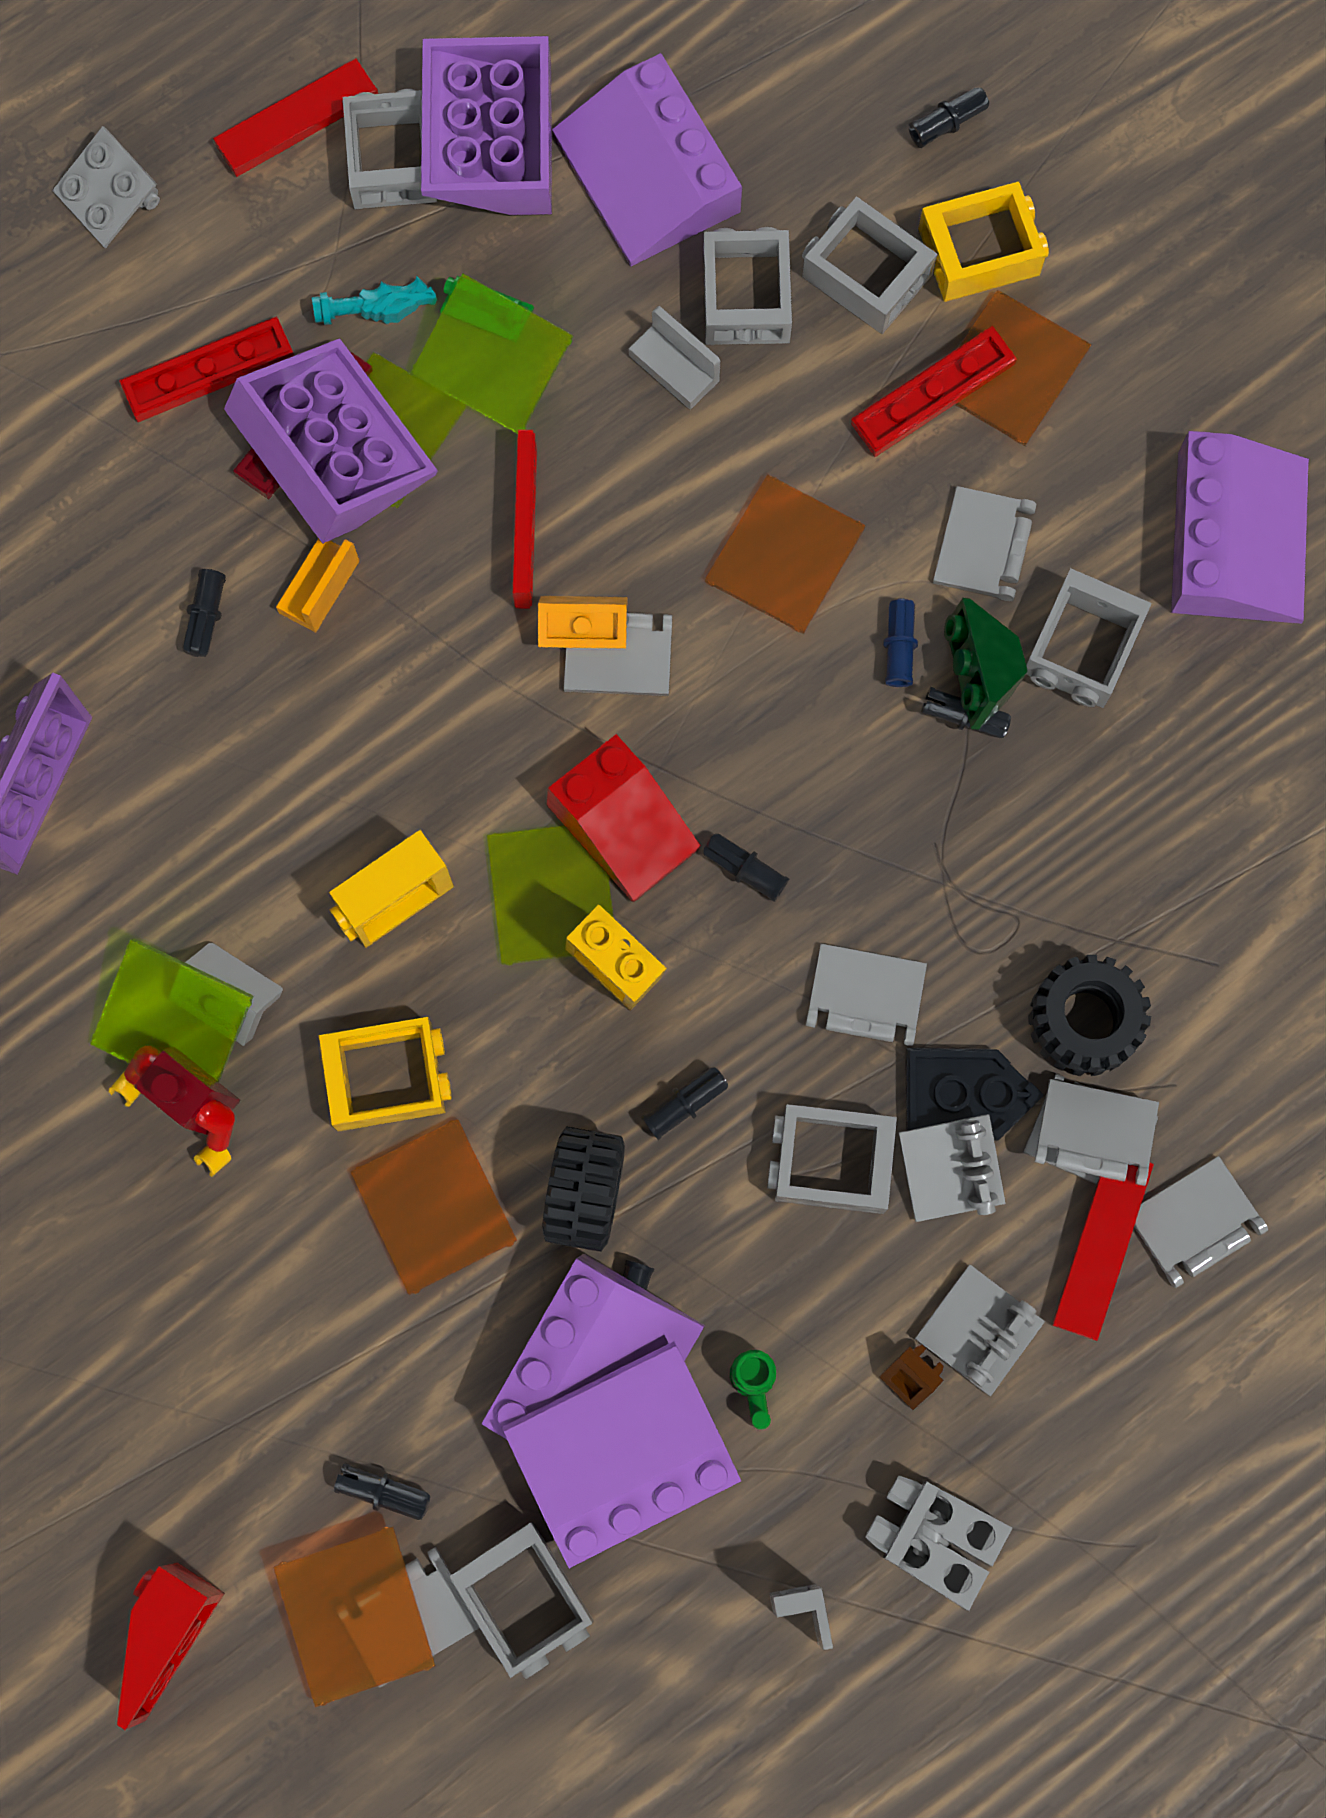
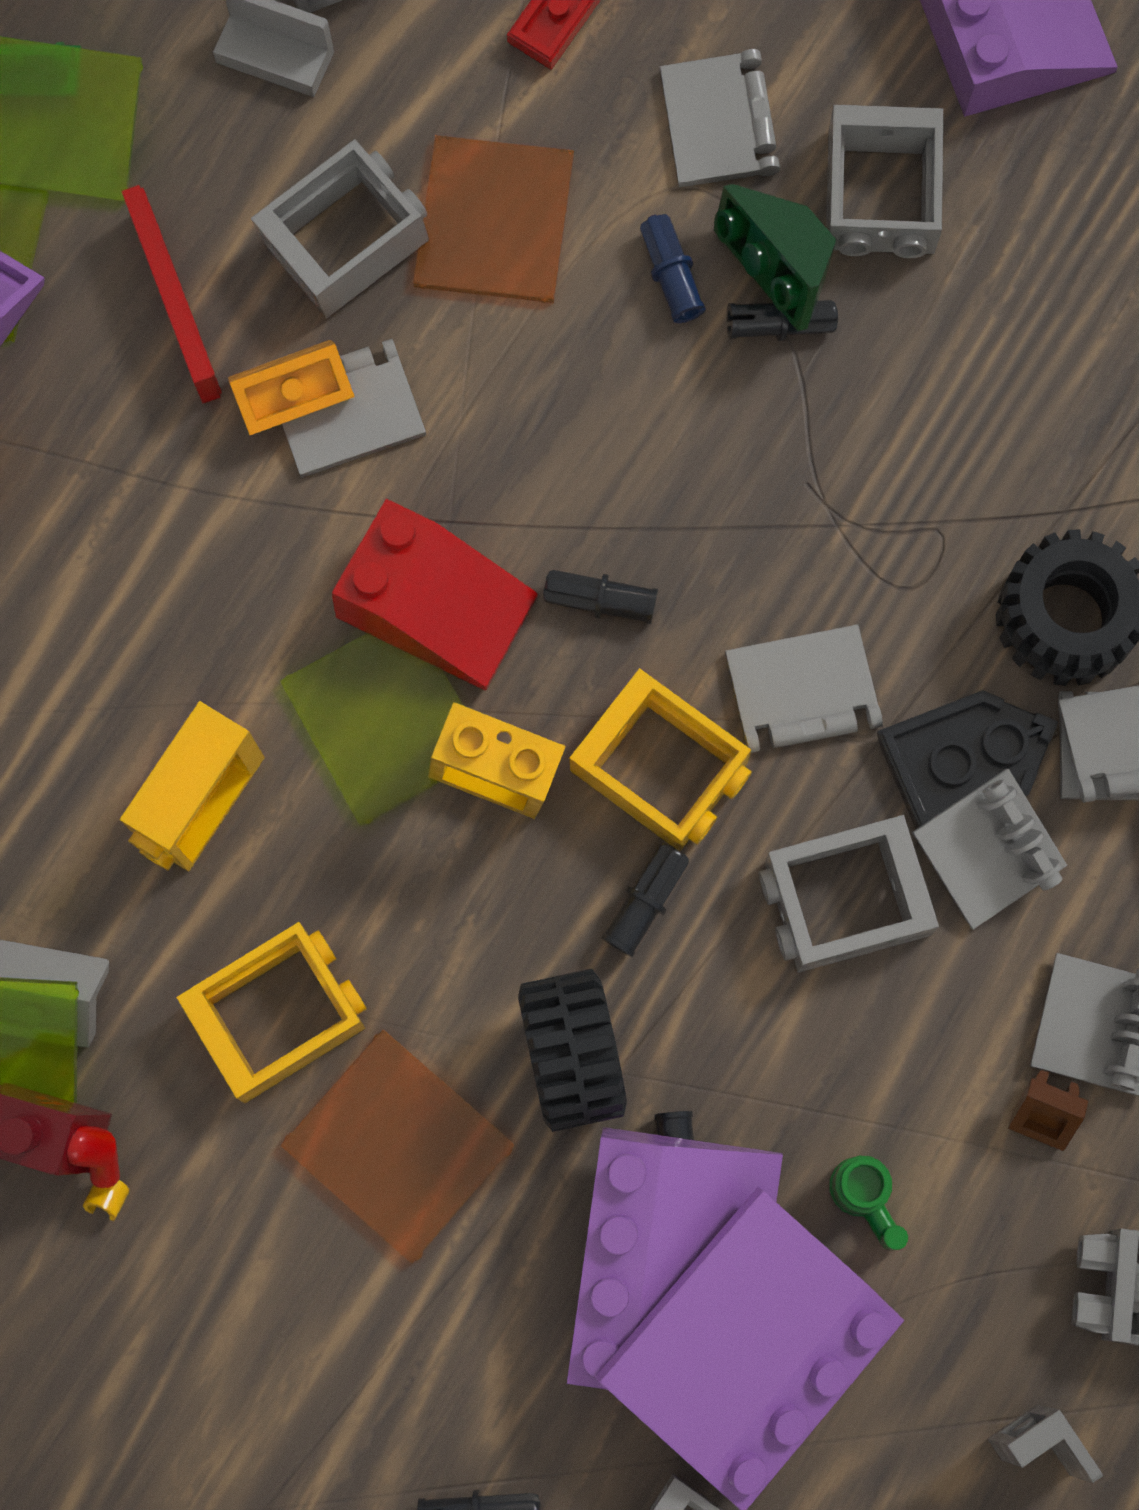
camera: 20 degrees left, 0 degrees up
none -> light grey window [251,139,429,319]
none -> yellow window [569,668,752,851]

